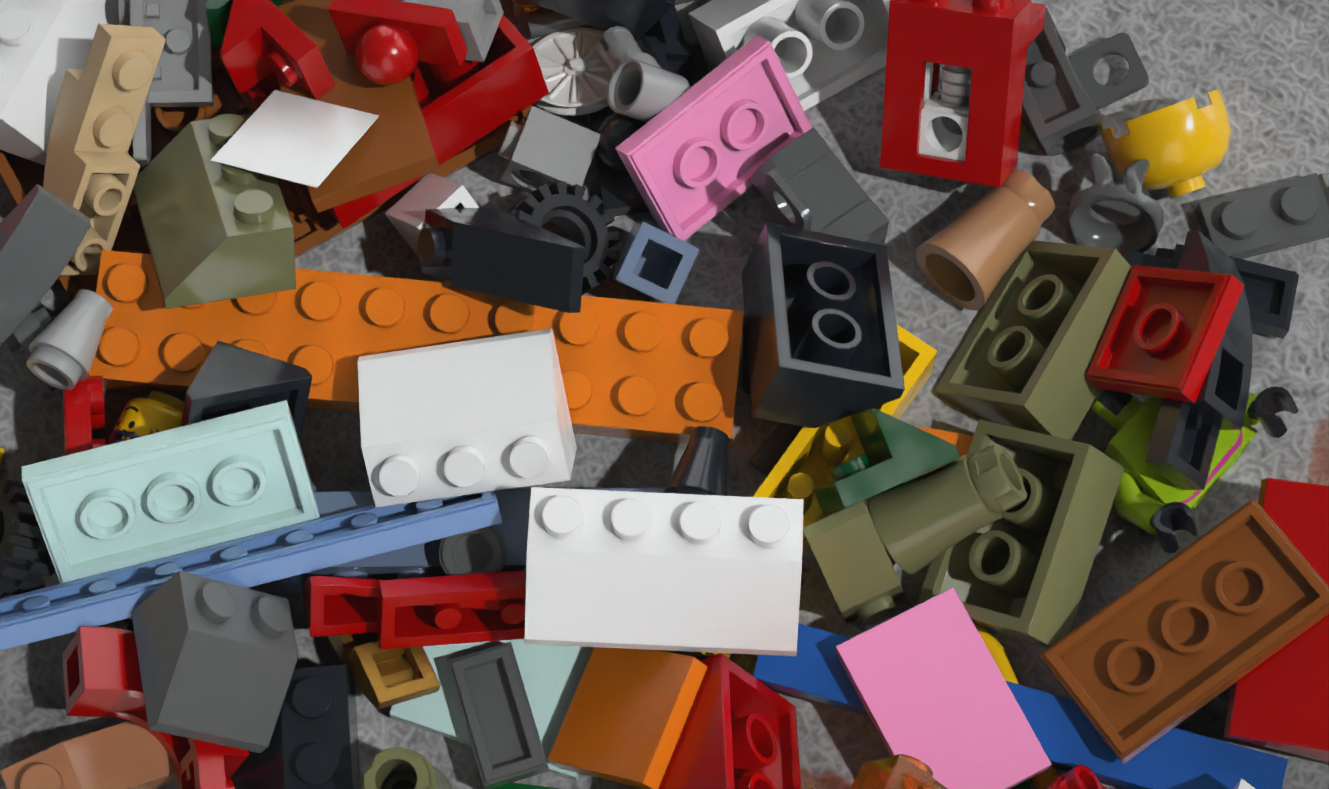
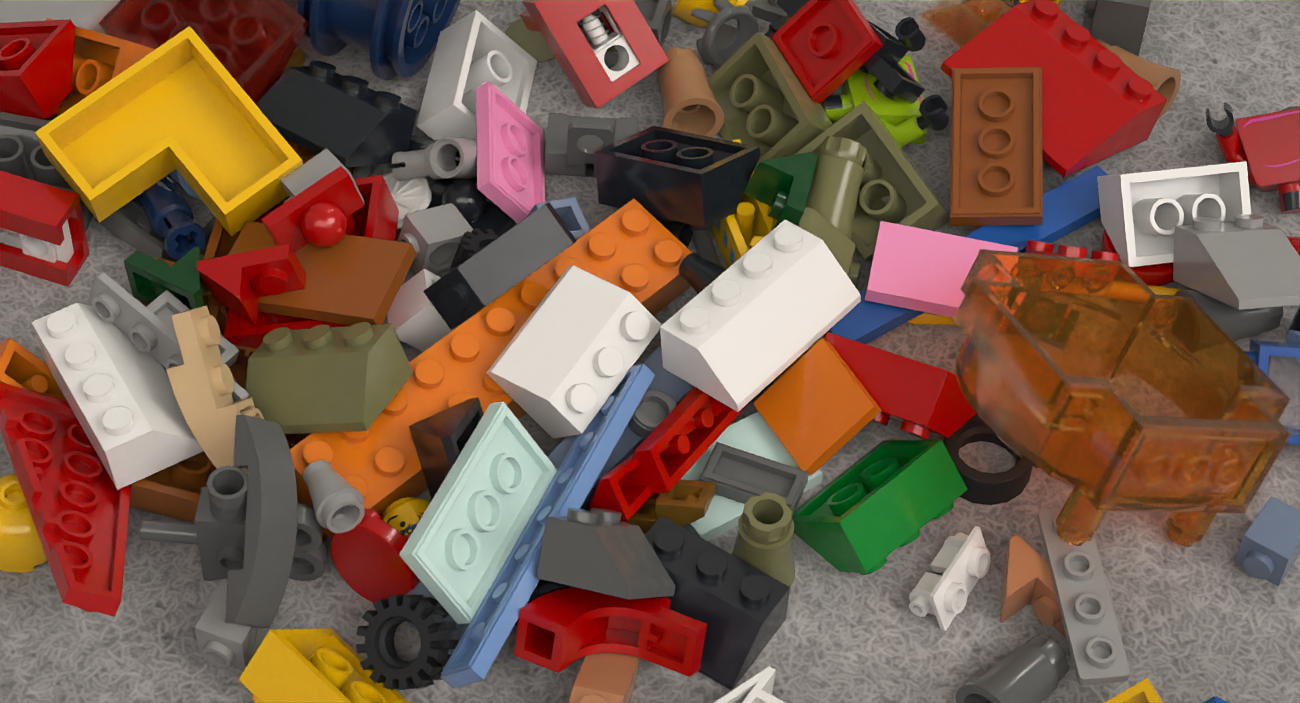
camera: 55 degrees left, 20 degrees down
white sticker [211,90,379,188] -> none

